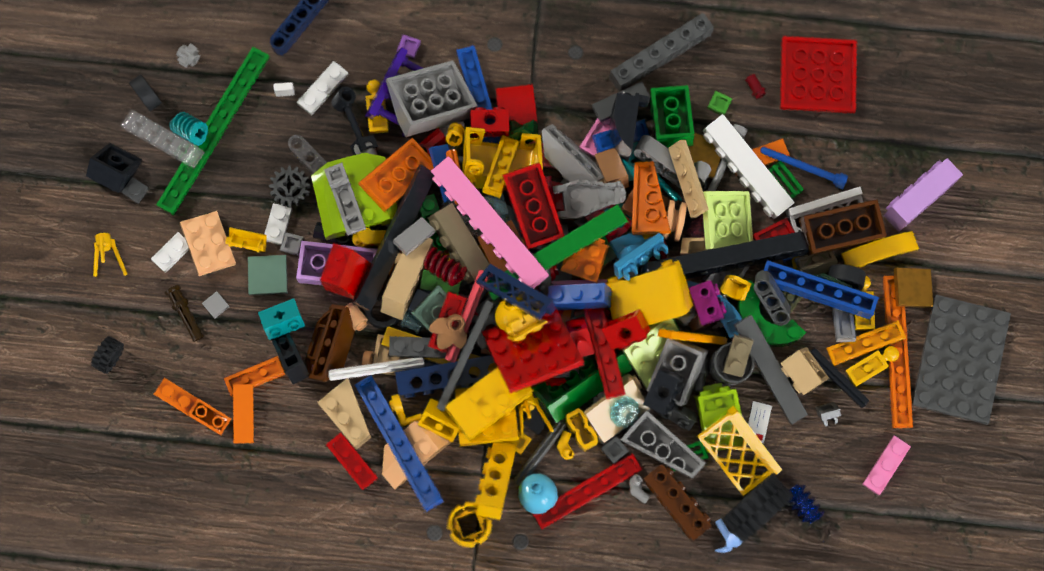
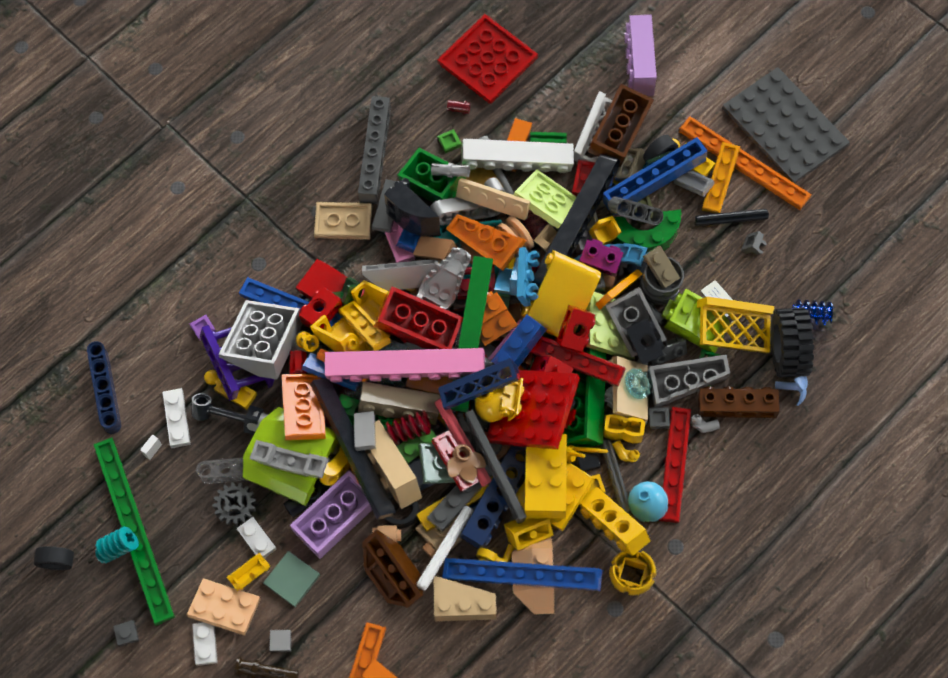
camera: 45 degrees left, 10 degrees down
black slope [86,143,142,193] -> none
clear beam [120,110,205,169] -> none
light grey gear [176,43,200,68] -> none
teal brick [258,298,305,340] -> none
black slope [271,333,309,384] -> none
light grey tile [280,232,304,256] -> none
red slope [320,243,371,299] -> none
red plate [326,433,378,490] -> none
clear light blue bush [400,311,423,334] -> none
dark grey tile [734,315,808,425] -> none
blue piece [760,147,848,189] -> none
tan brick [781,347,829,395] -> none
yellow slope [841,231,919,268] -> none
yellow plate [845,346,899,387] -> none
bright pink plate [862,436,911,496] -> none
pearl gold tile [893,268,933,308] -> none
none -> tan tile [314,202,372,239]
none -> light grey pin [431,163,470,178]

